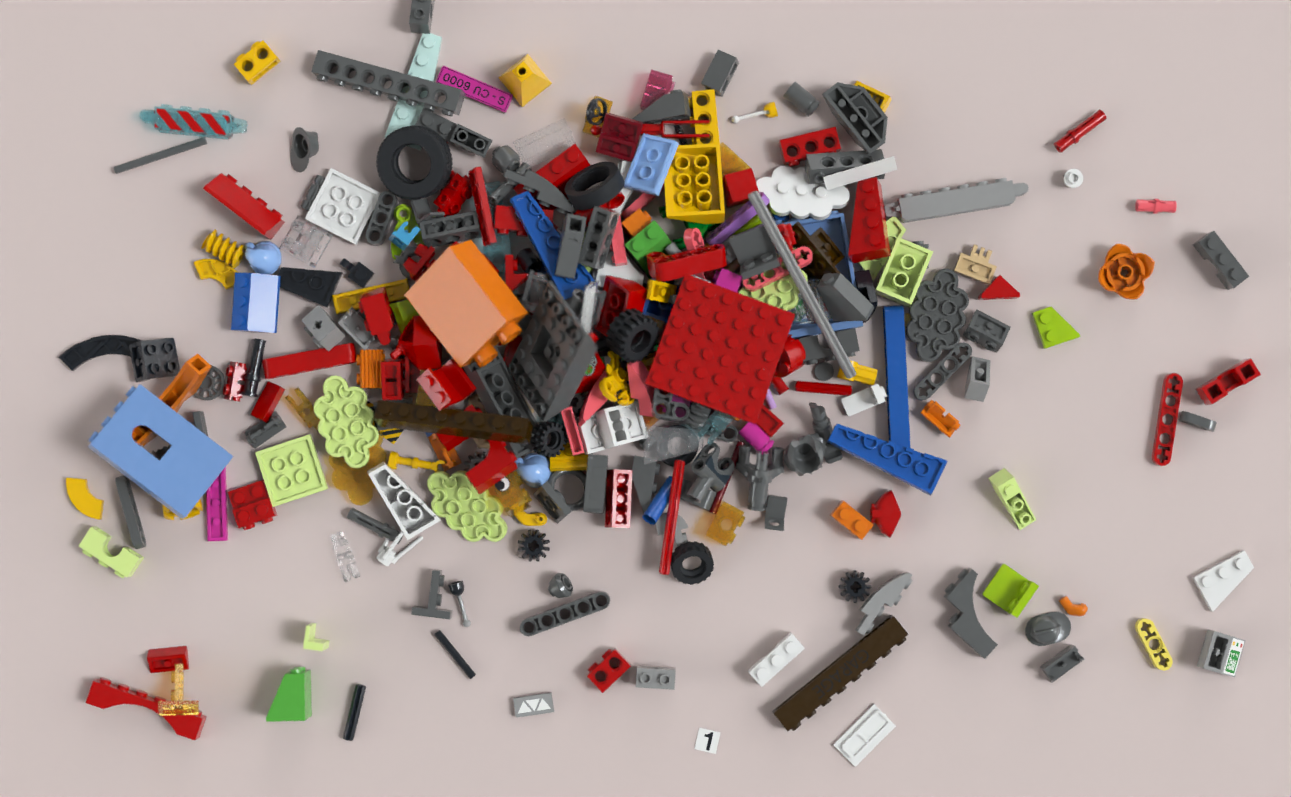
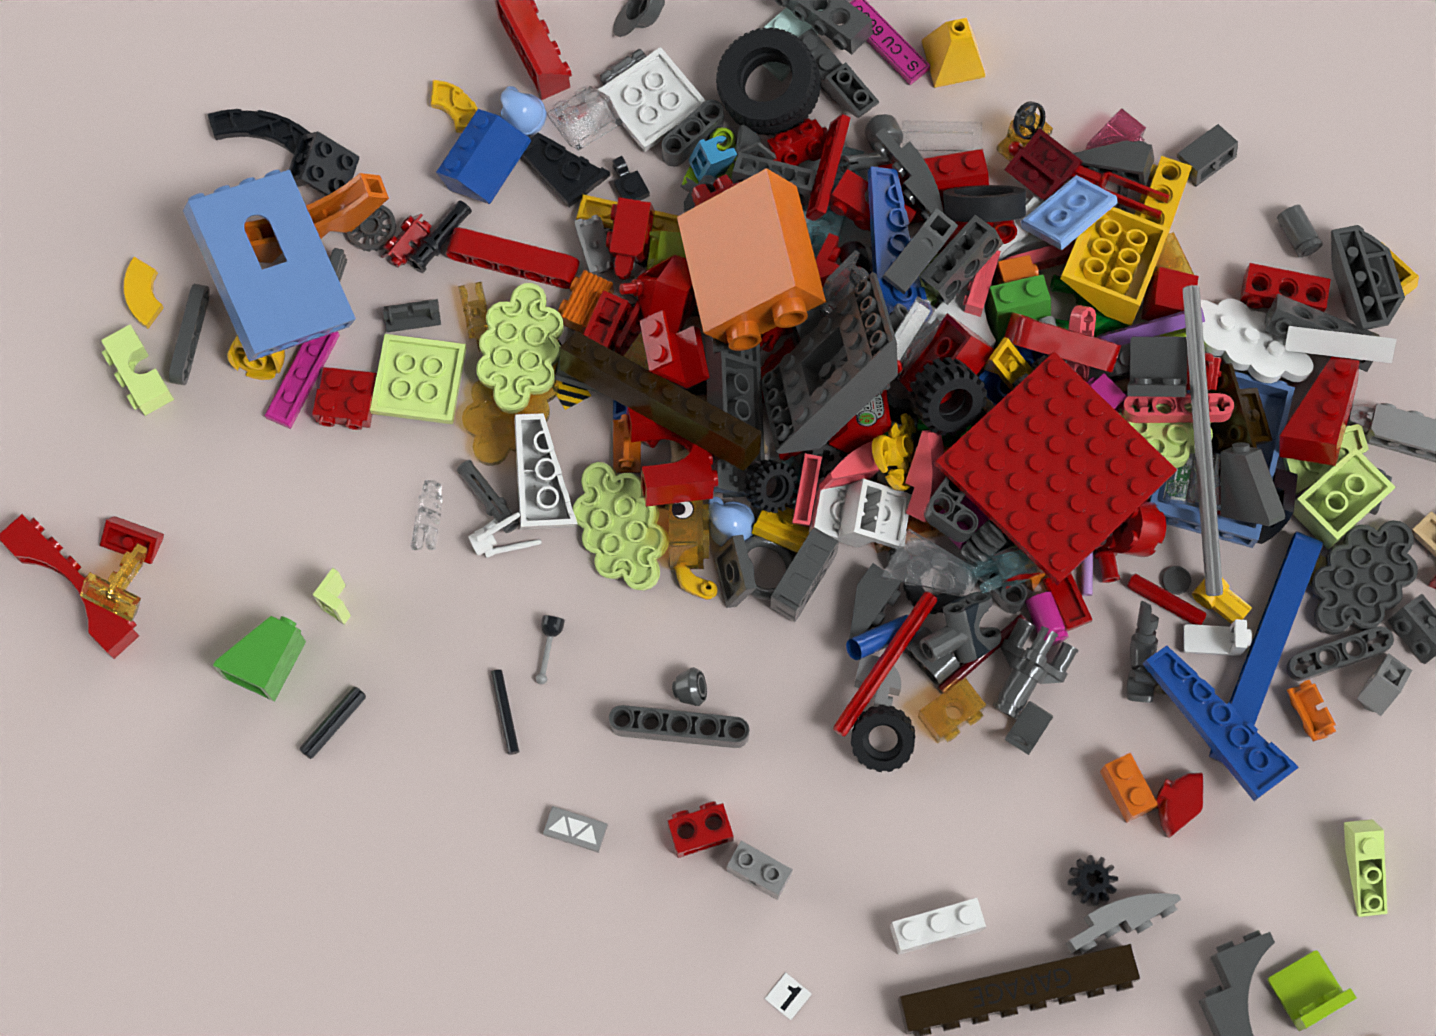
camera: 25 degrees right, 15 degrees down
yellow piece [201,229,245,268] -> none
red slope [250,381,285,423] -> none
light grey brick [302,305,346,351] -> none
yellow piece [388,451,446,472] -> none
dark grey bracket [411,570,453,619] -> none
black gear [518,529,550,562] -> none
brick [605,469,632,528] -> none
hinge [732,102,778,123] -> none
dark grey hair [783,433,827,476] -> none
dark grey arch [798,328,860,365] -> none

